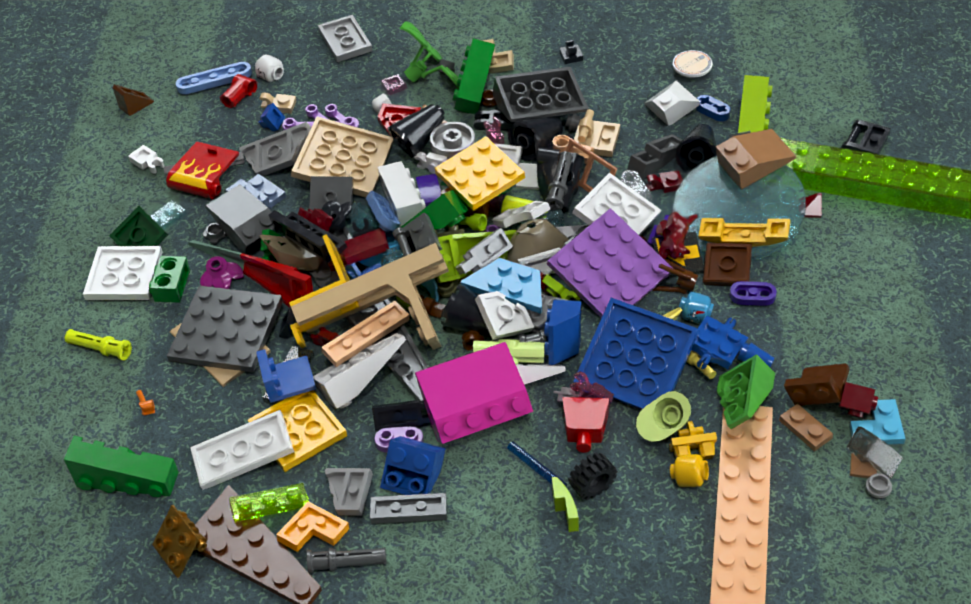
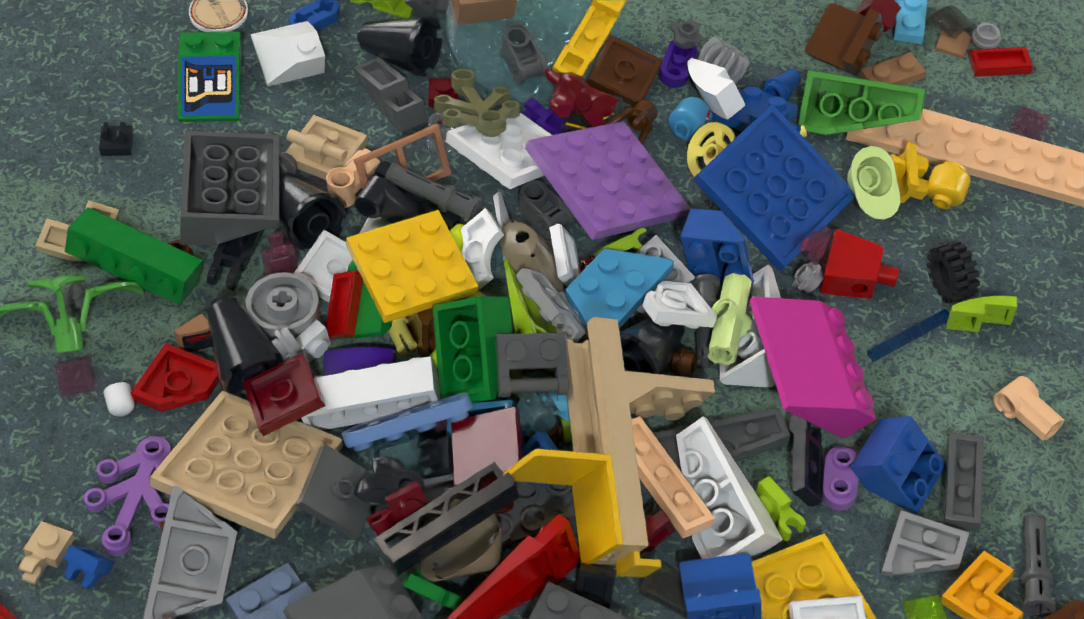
camera: 85 degrees left, 5 degrees up
none -> slope [178,32,243,122]
none -> dark red tile [243,352,325,436]
none -> light grey plate [271,327,302,358]
none -> olive plant [434,69,520,137]
none -> dark grey piece [499,24,548,85]
none -> dark grey plate [670,21,703,49]
none -> white slope [687,58,745,120]
none -> light grey gear [698,37,749,84]
none -> lime plate [755,476,806,541]
none -> red tile [968,47,1033,77]
none -> light nougat piece [993,376,1064,441]
none -> clear pink tile [1010,106,1051,140]

